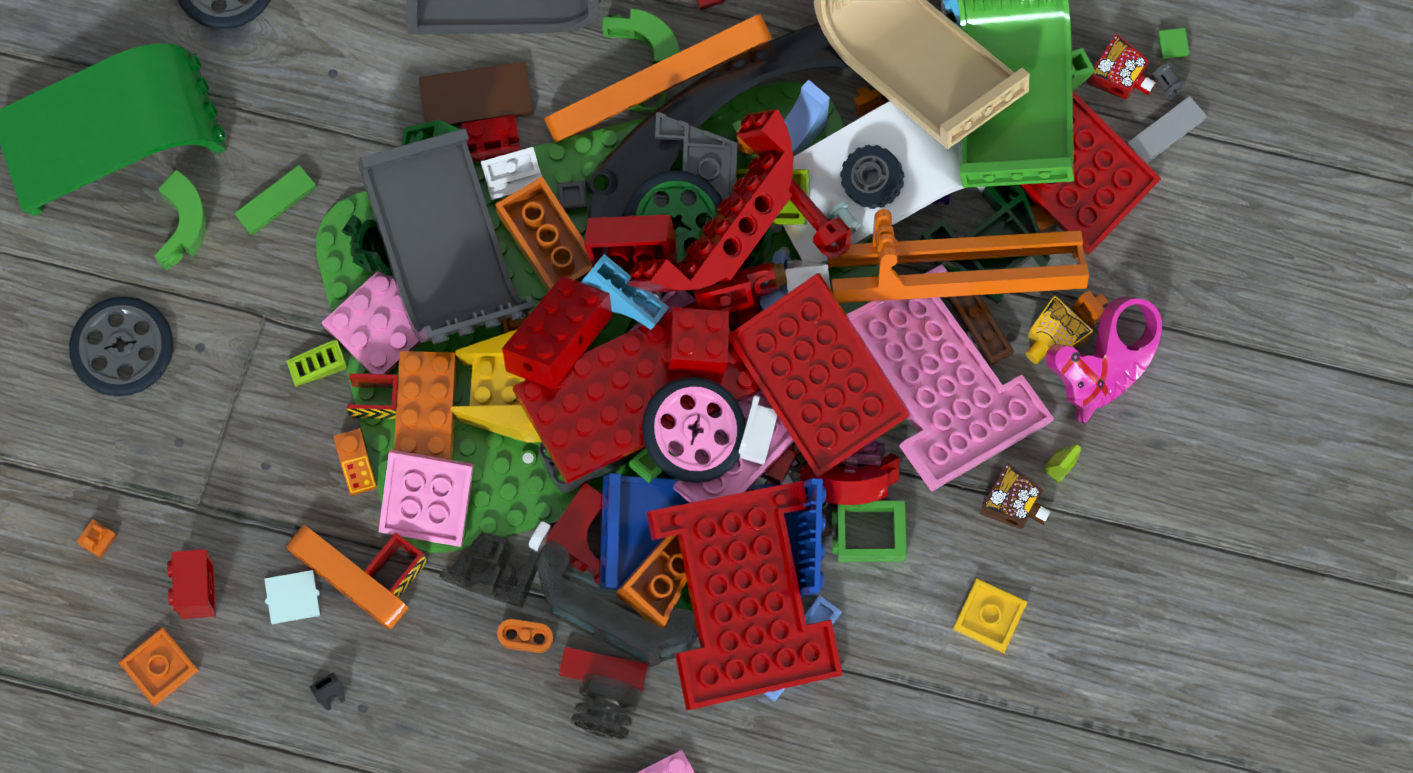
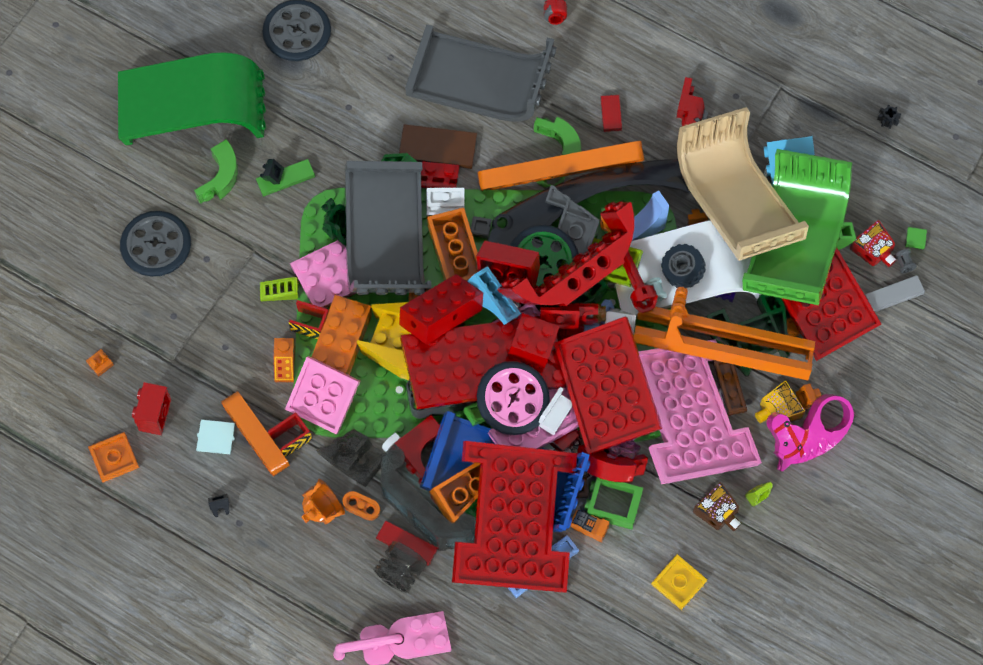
camera: 15 degrees right, 5 degrees down
none -> black tile [260,159,284,184]
none -> orange helmet [301,479,345,524]
none -> orange leg [570,510,610,543]

